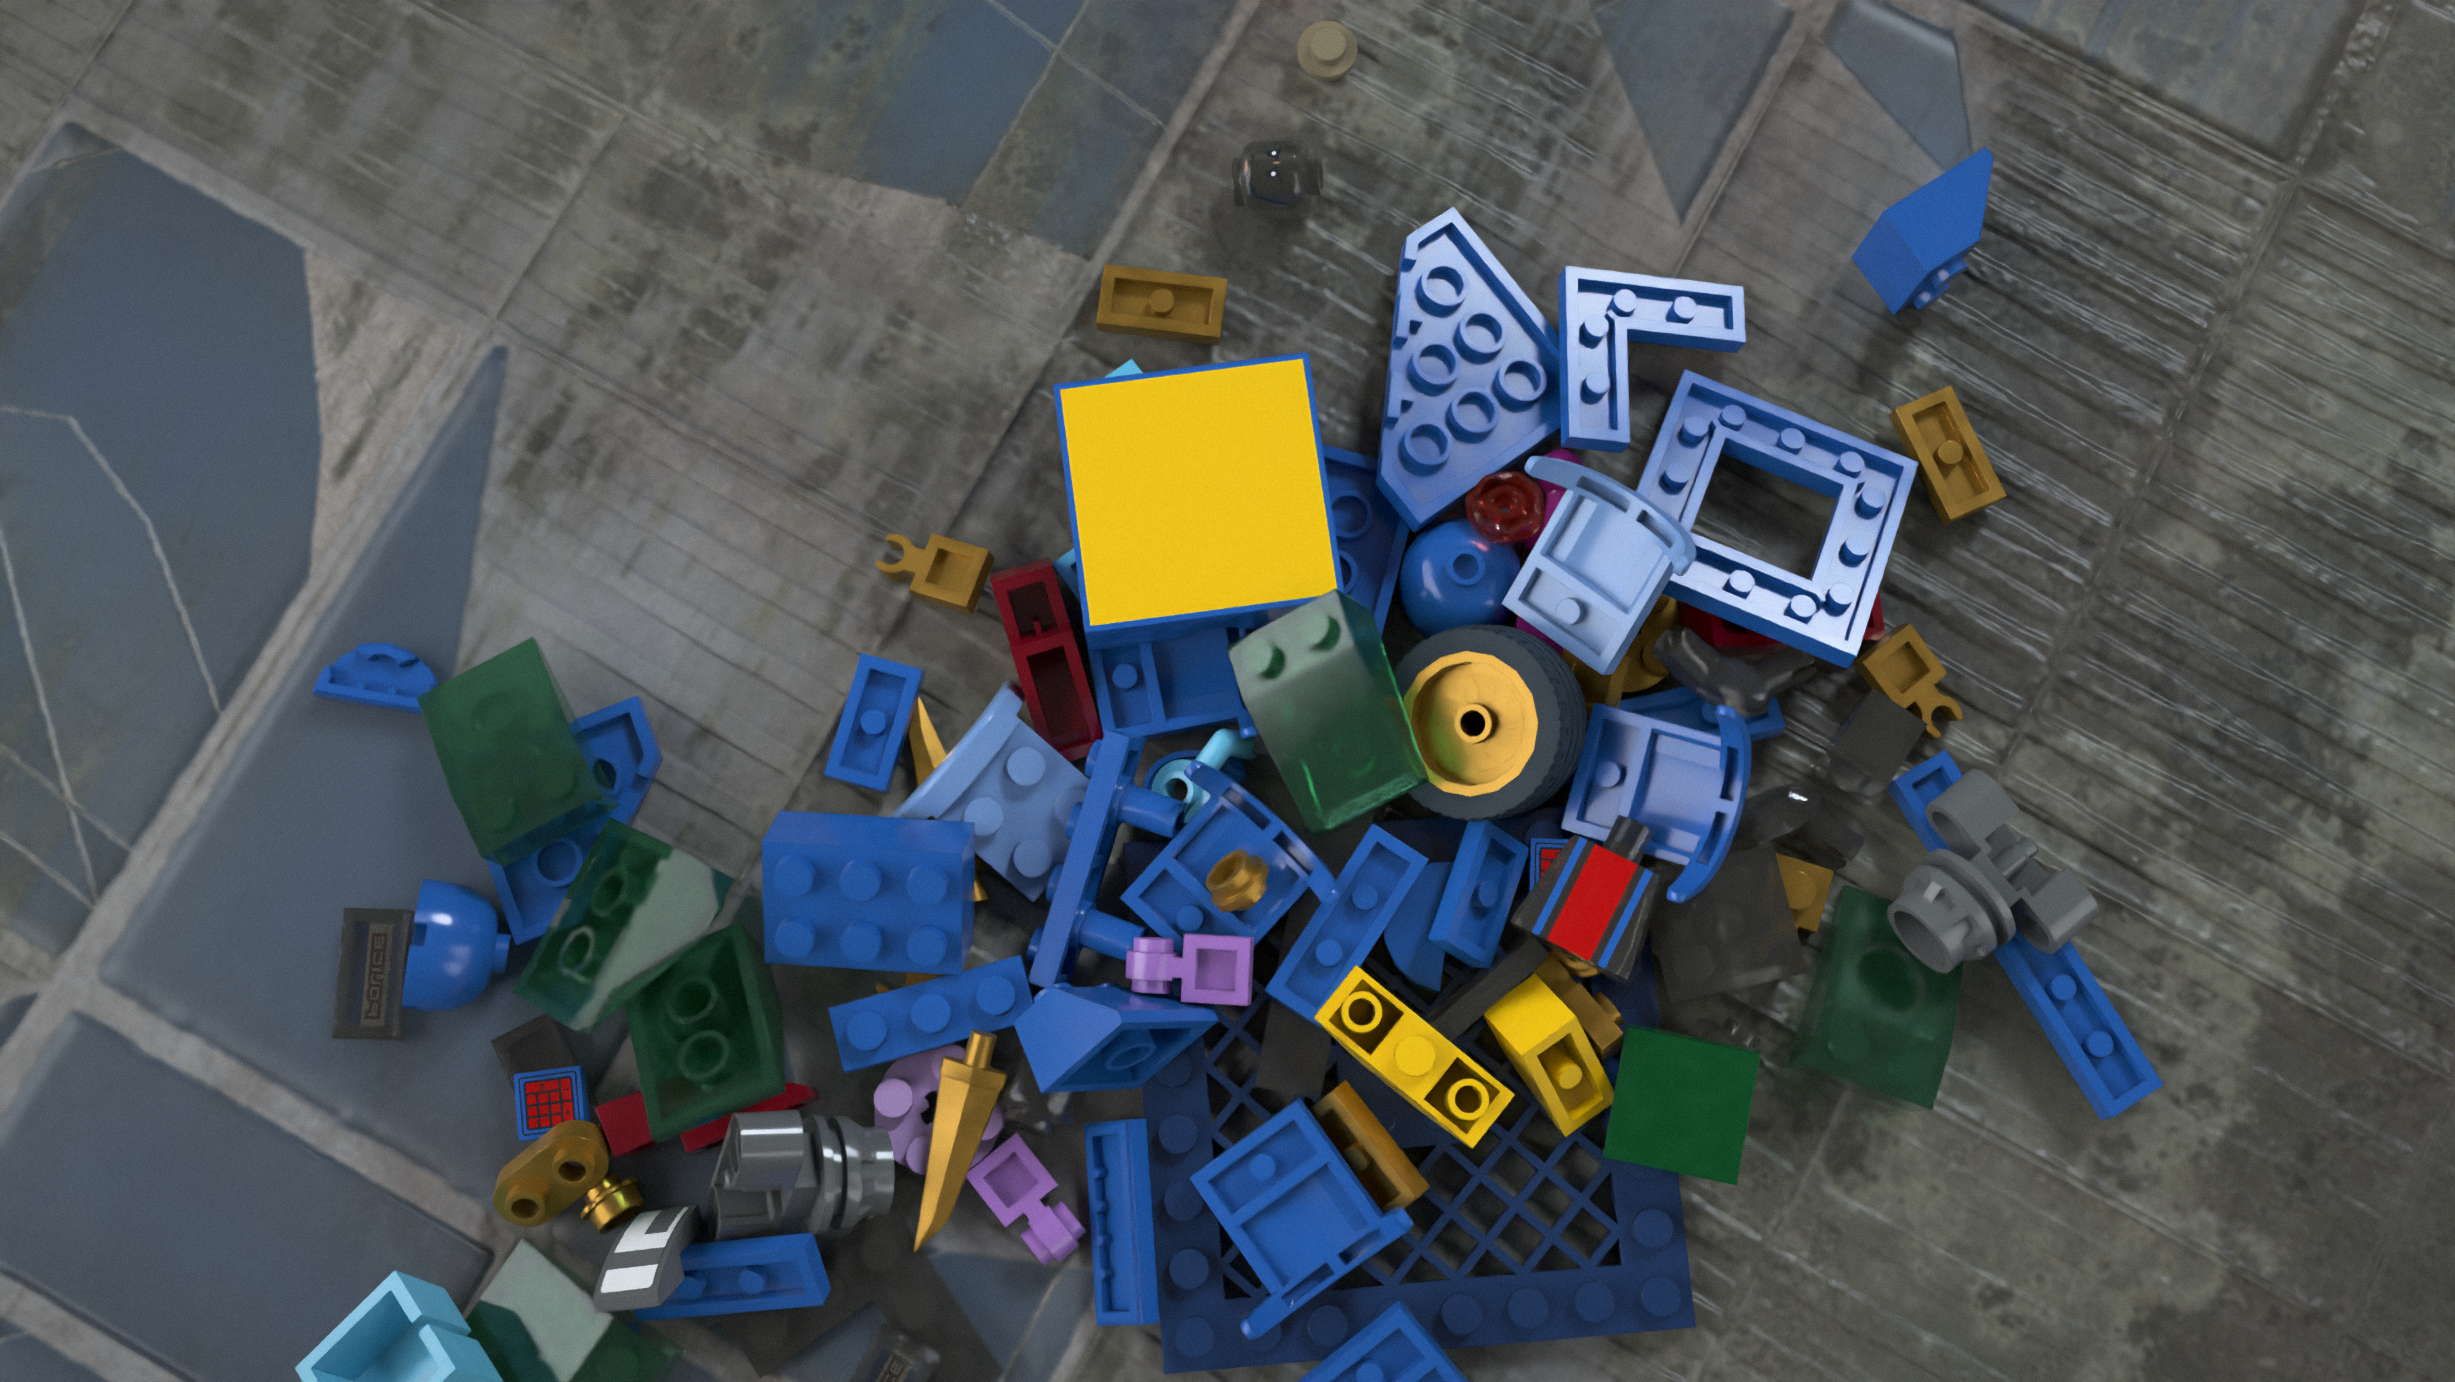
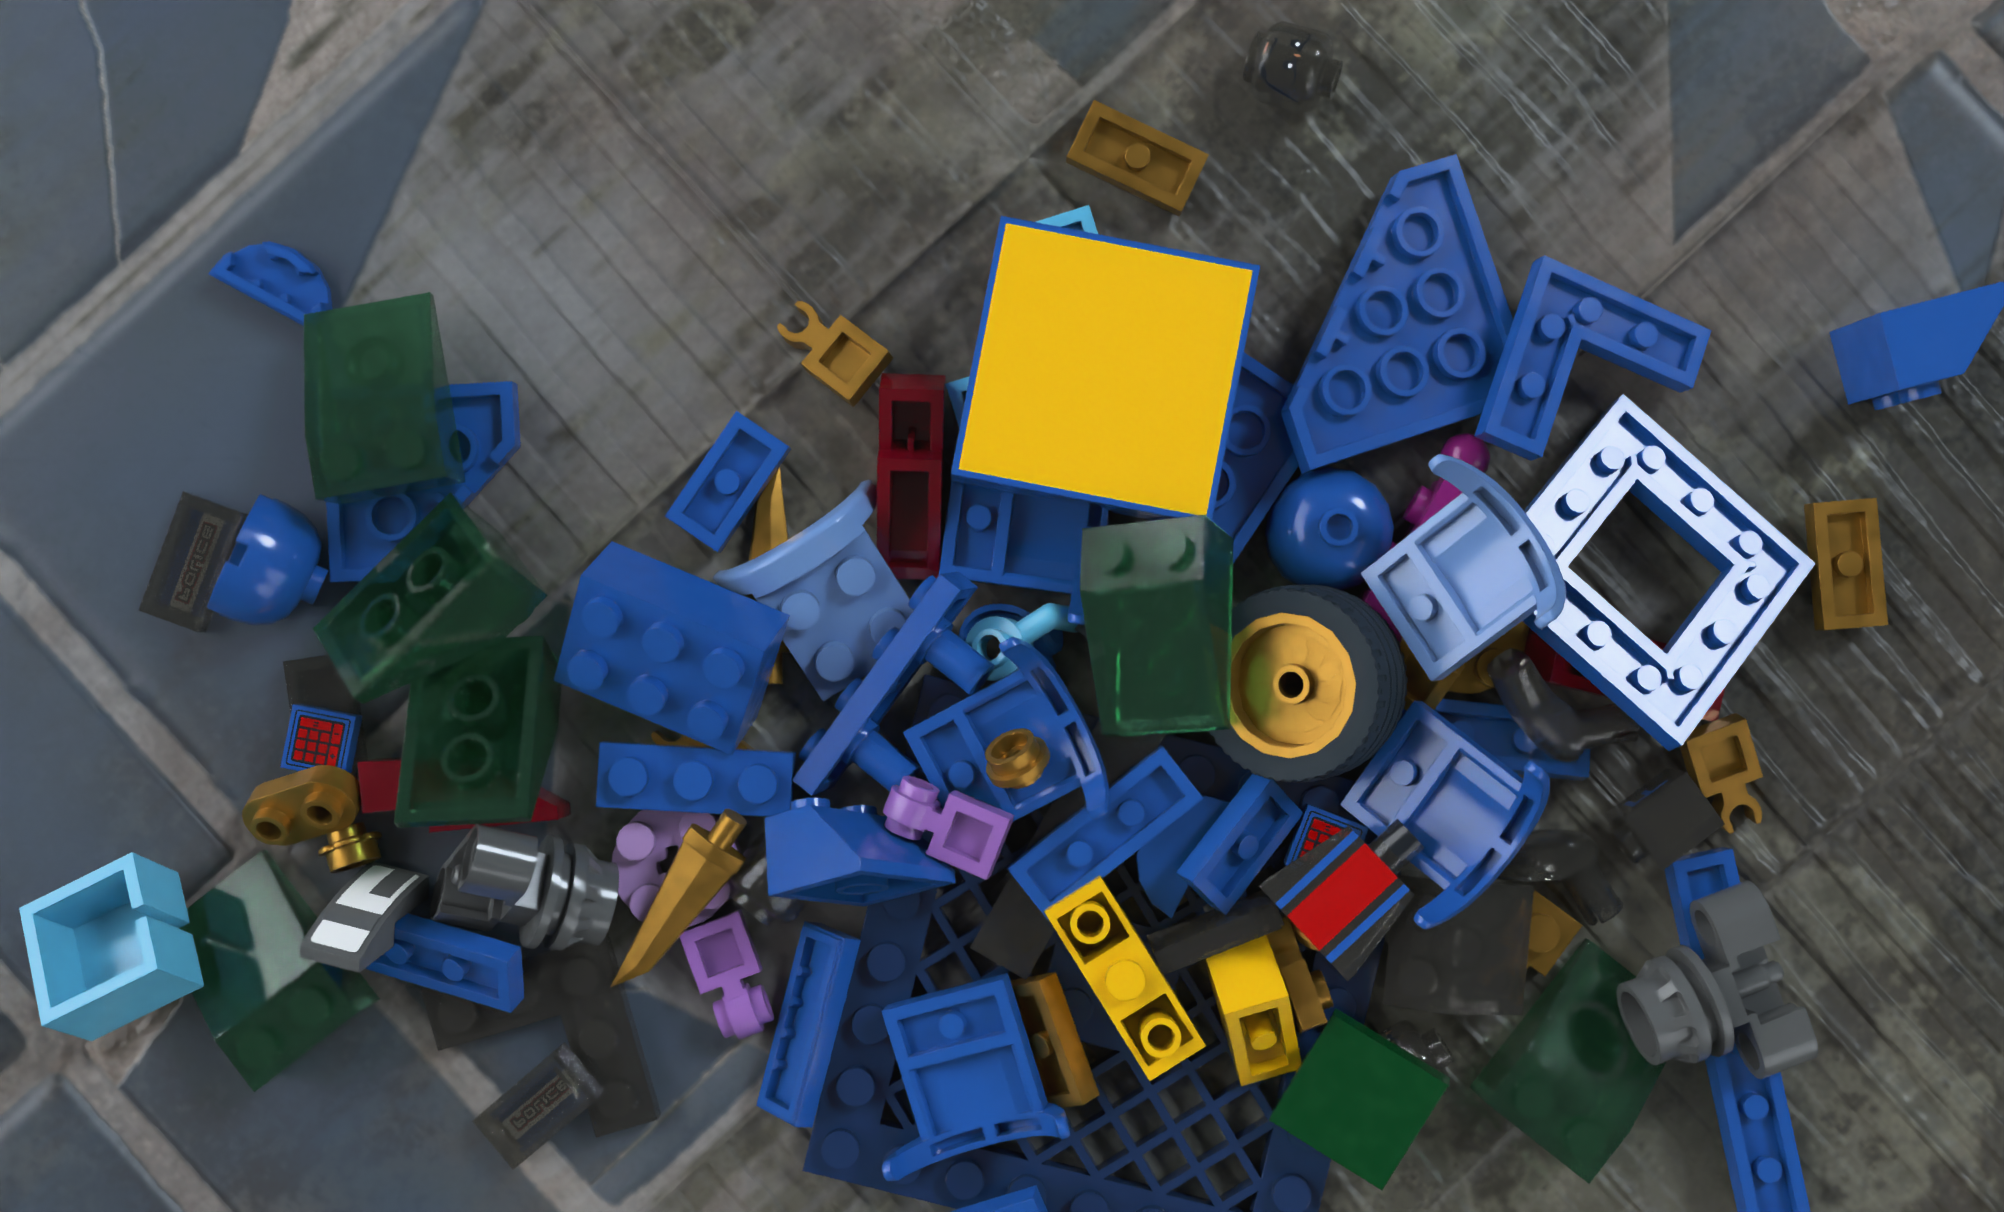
camera: 25 degrees right, 10 degrees up
clear red plate [1466,471,1546,546] -> none

